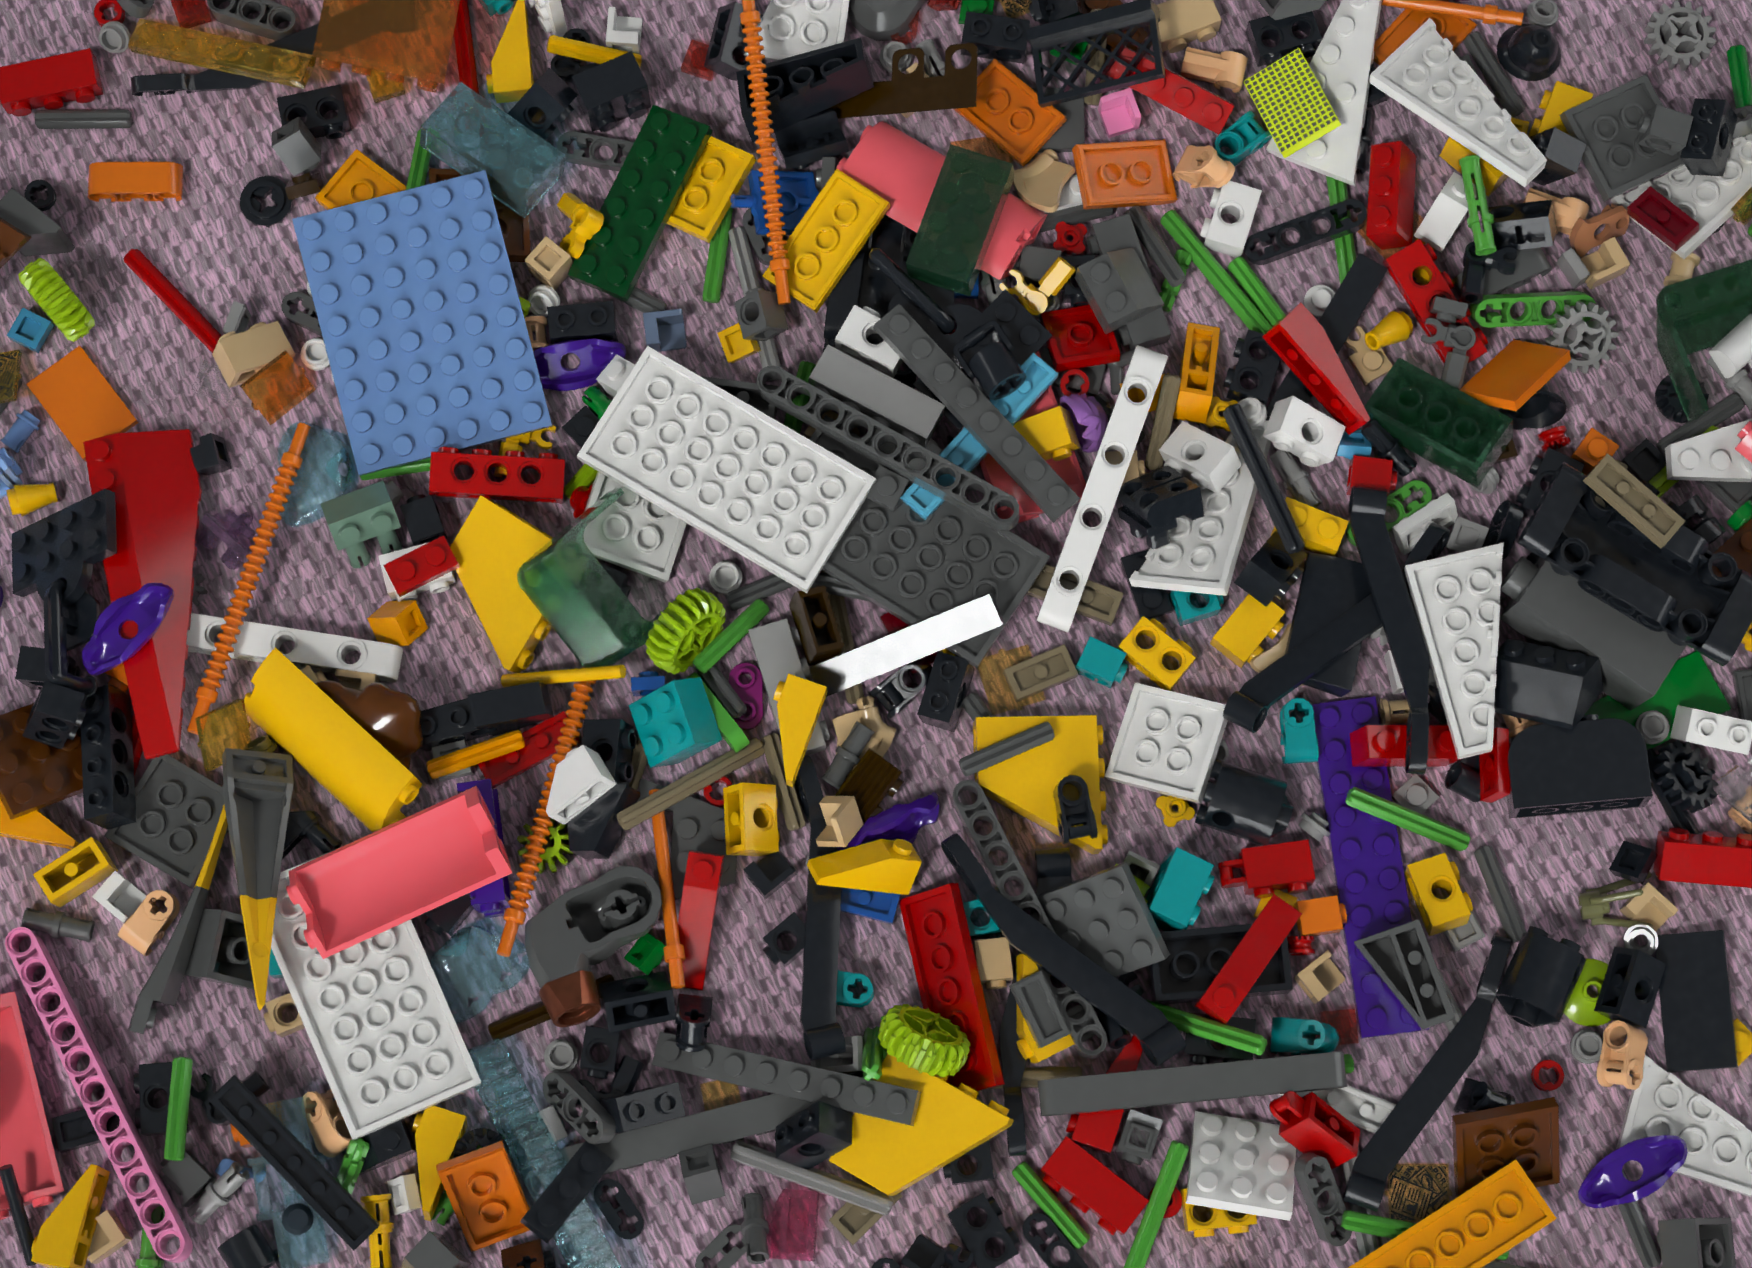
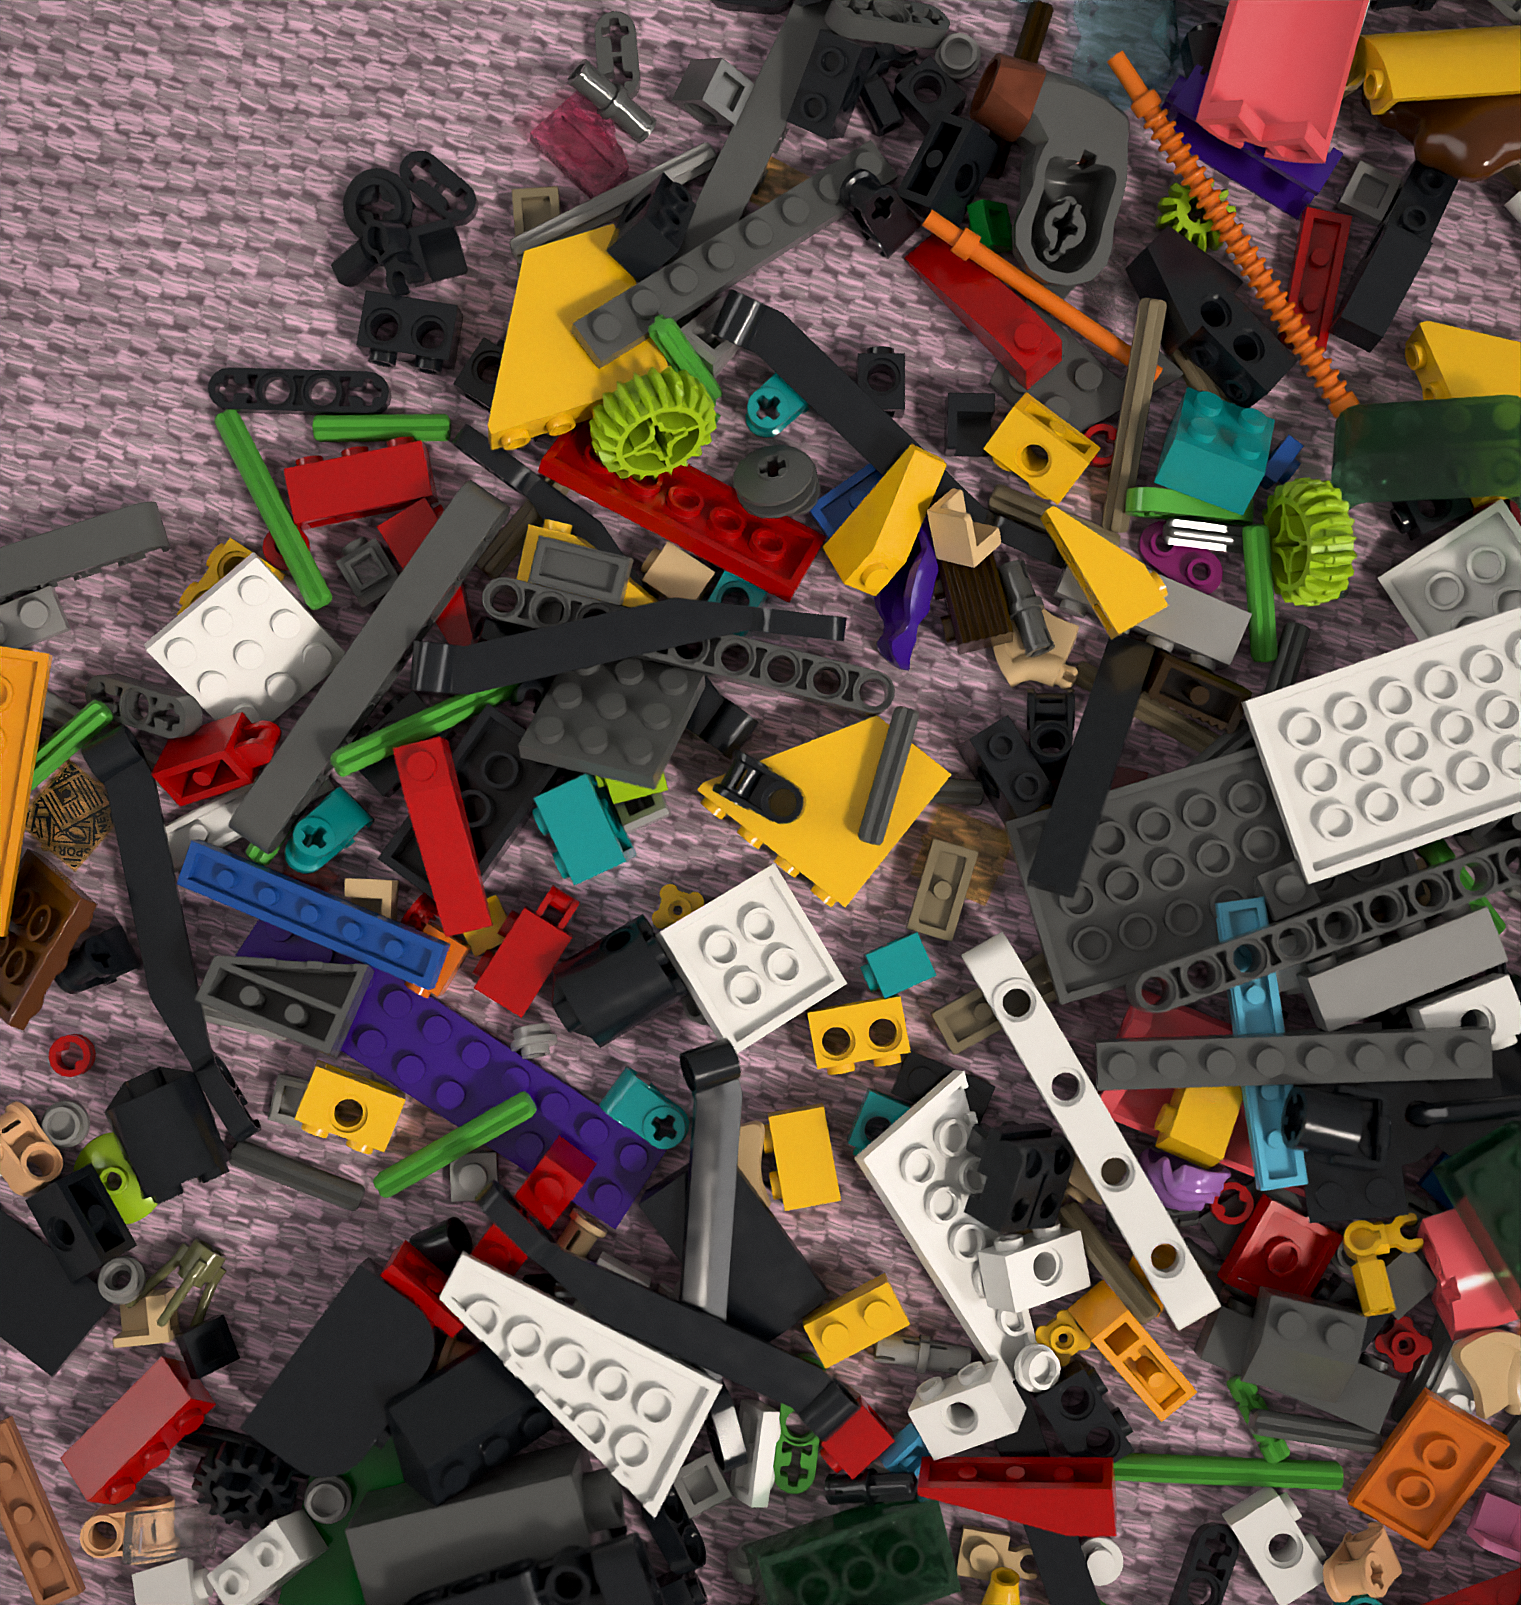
camera: 130 degrees right, 10 degrees up
light orange axle [426,730,525,779] -> none
yellow bar [501,665,626,688] -> none
white slope [546,745,617,825] -> none
white plate [709,561,743,594] -> none
black axle [1223,404,1305,554] -> none
bright green axle [1228,256,1285,326] -> none
black brick [1234,531,1307,607] -> none
none -> blue plate [176,839,451,990]
none -> dark grey piece [733,445,821,518]

